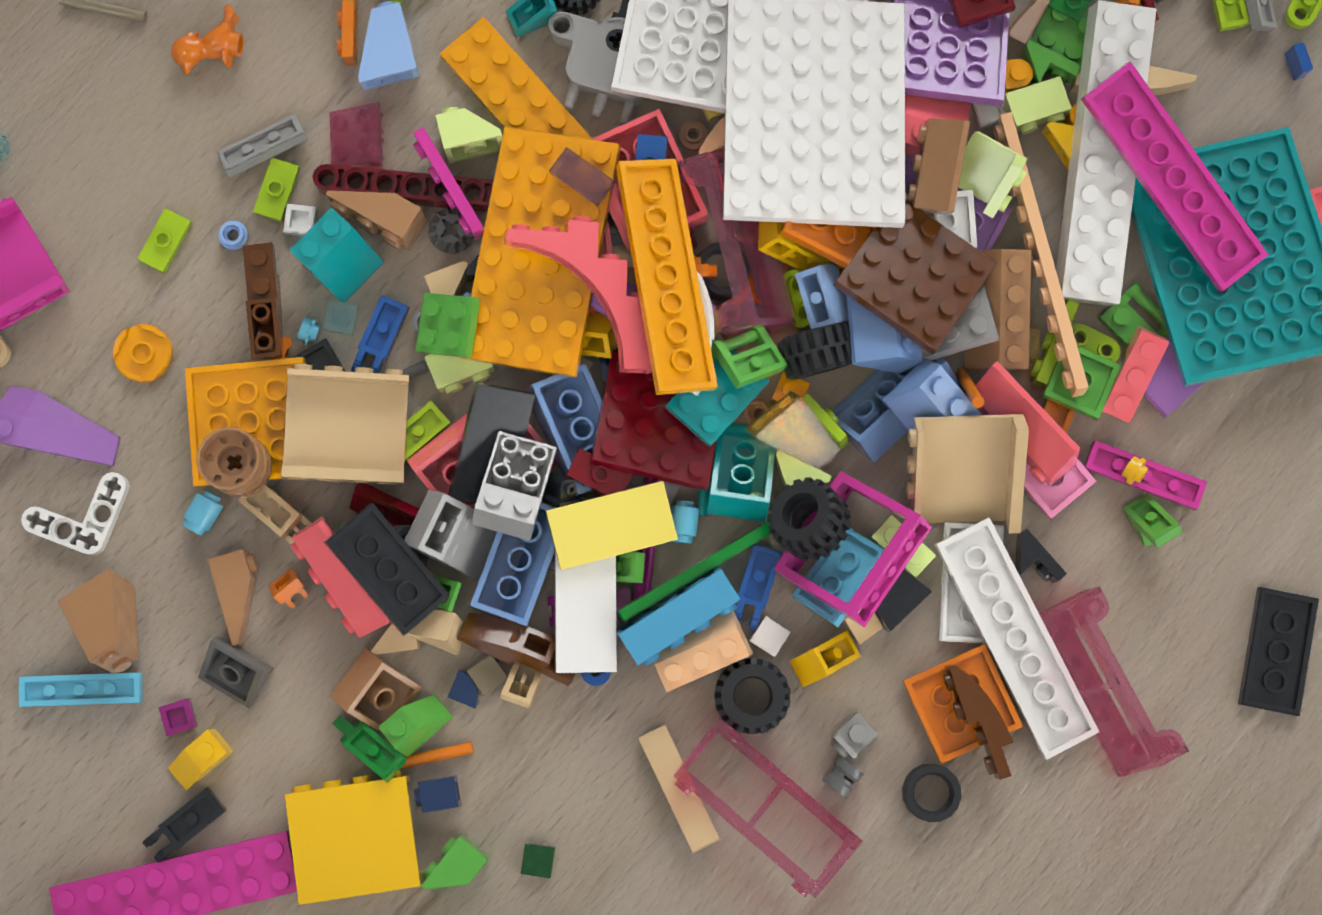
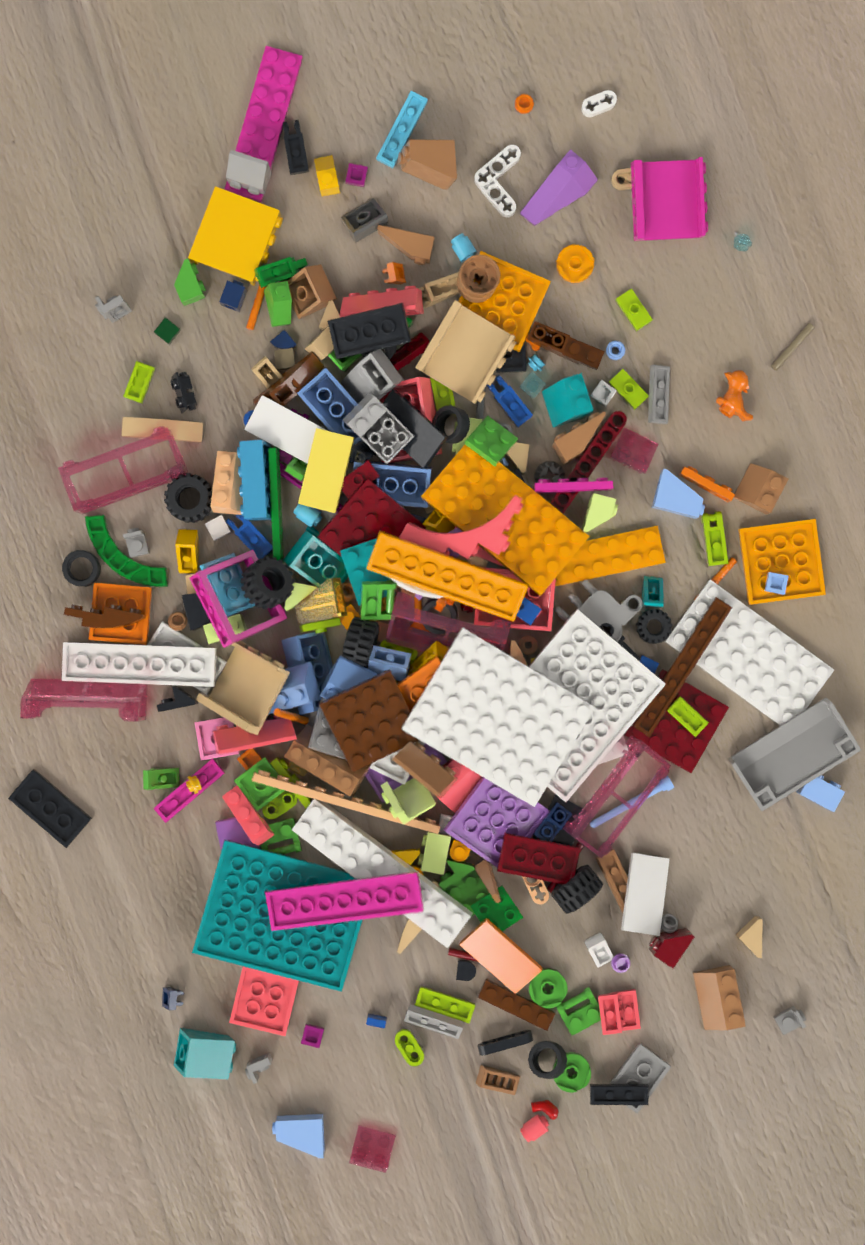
camera: 125 degrees right, 5 degrees up
tile [549,147,615,207] -> none
dark grey wheel [822,756,864,798] -> none
none -> green tile [85,515,168,587]
none -> lime plate [123,361,155,404]
none -> medium nougat plate [168,612,187,631]
none -> black hinge [170,372,197,414]
none -> light grey slope [226,150,272,195]
none -> black tyre [432,405,470,444]

